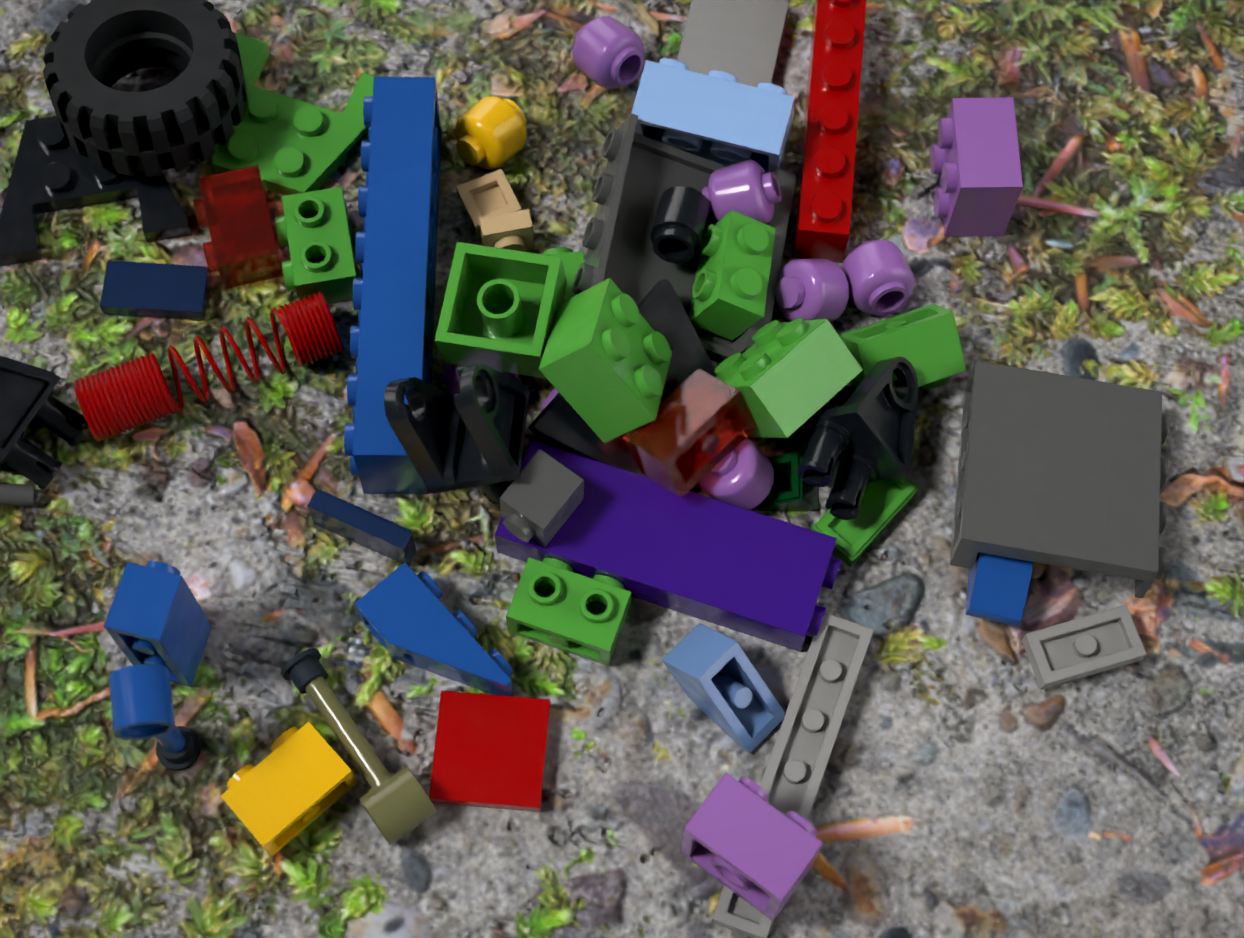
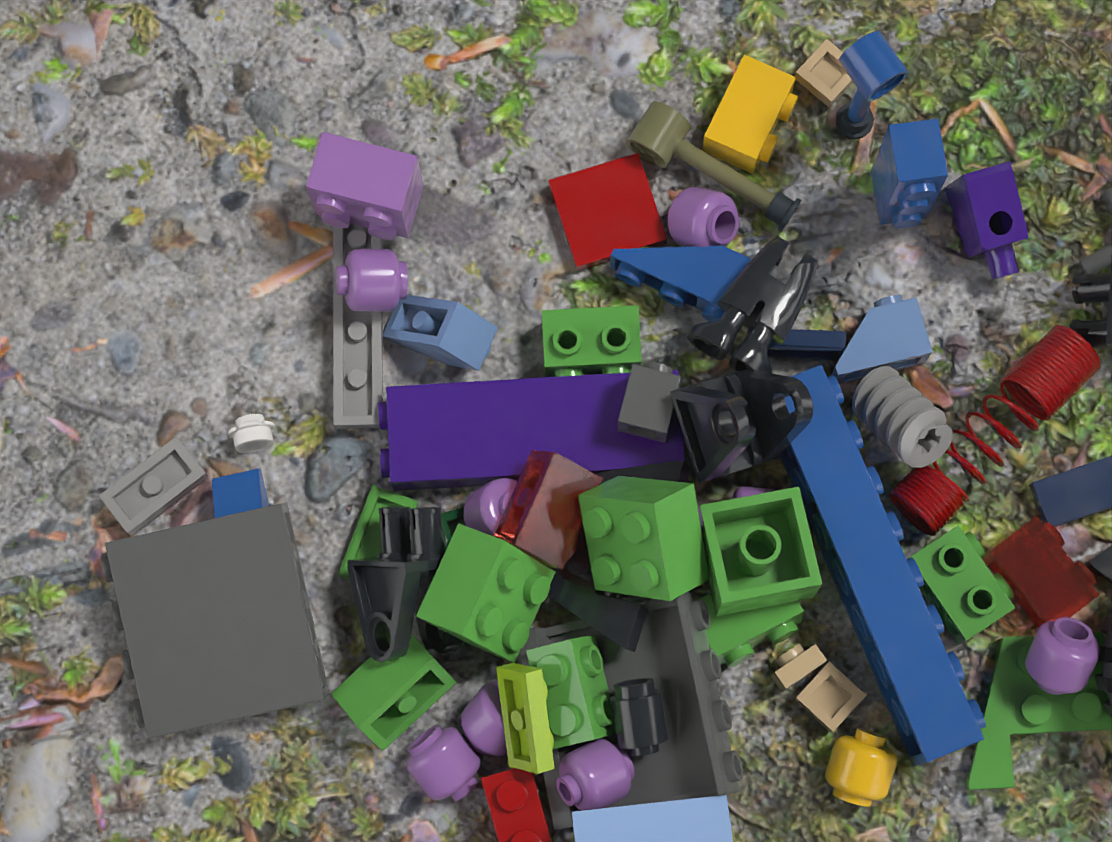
camera: 165 degrees right, 10 degrees up
none -> white plate [228,414,275,453]
none -> medium lavender head [335,249,408,311]
none -> lime plate [496,663,555,774]
none -> medium lavender head [668,187,739,247]
none -> black piece [687,236,818,373]
none -> tan plate [795,39,853,108]
none -> medium blue slope [831,295,932,384]
none -> light grey piece [852,366,953,468]
none -> dark purple torso [944,161,1028,280]
none -> medium lavender head [1025,617,1100,695]

